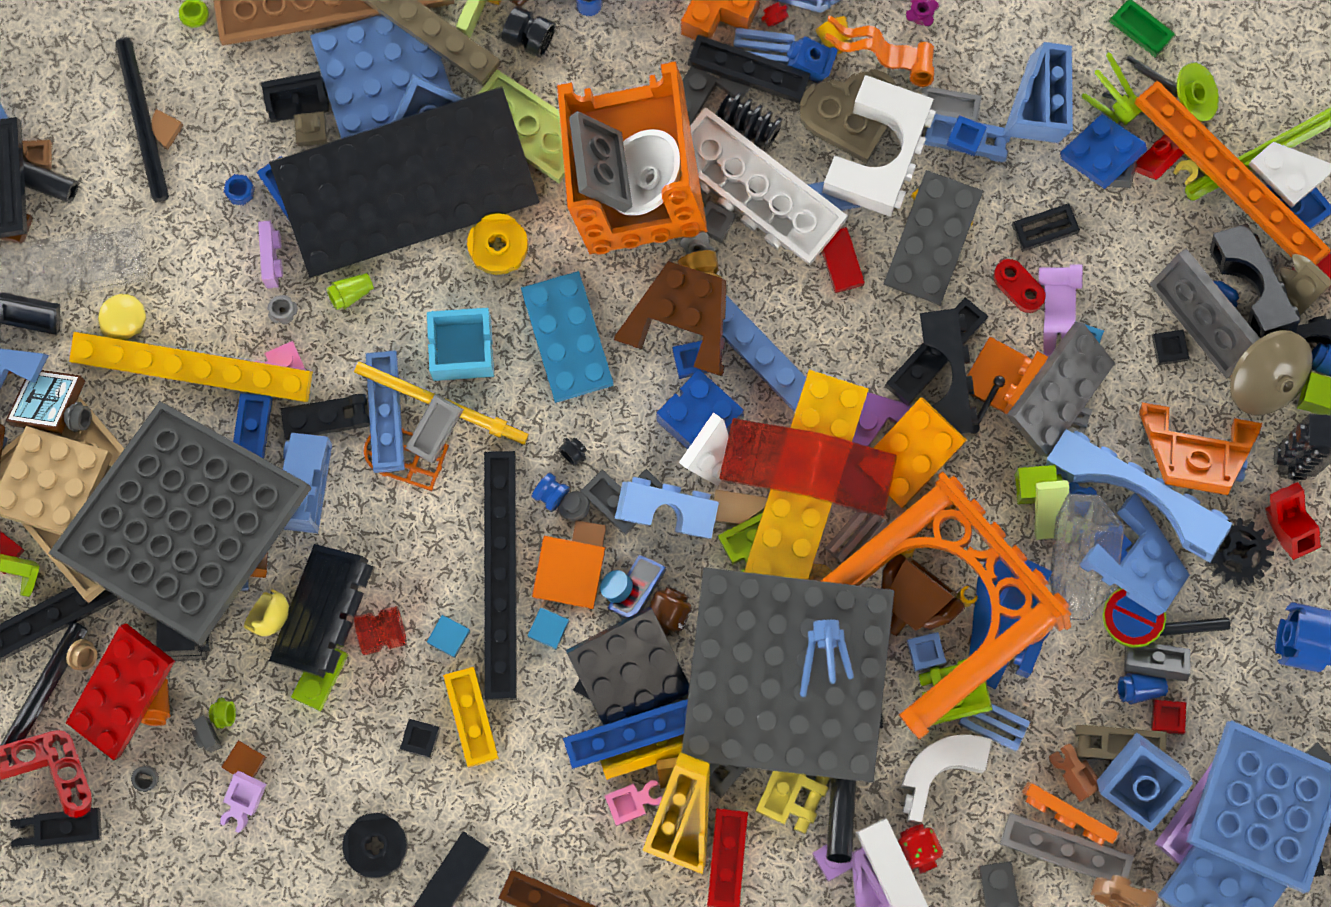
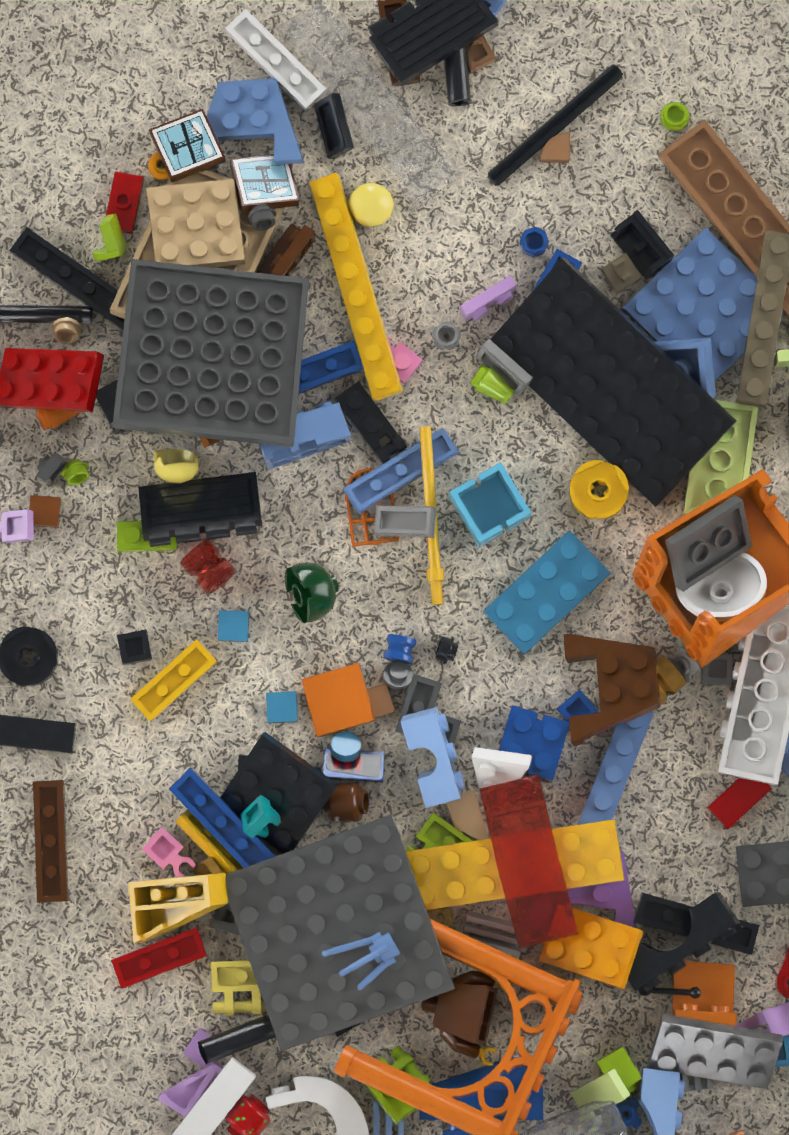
camera: 60 degrees right, 5 degrees up
black plate [484,451,517,700] -> none
medium blue plate [907,632,946,672] -> none
none -> teal tile [241,795,281,838]
none -> reddish brown bracket [259,224,315,276]
none -> dark green cylinder [284,562,339,623]
none -> light grey tile [476,339,533,396]

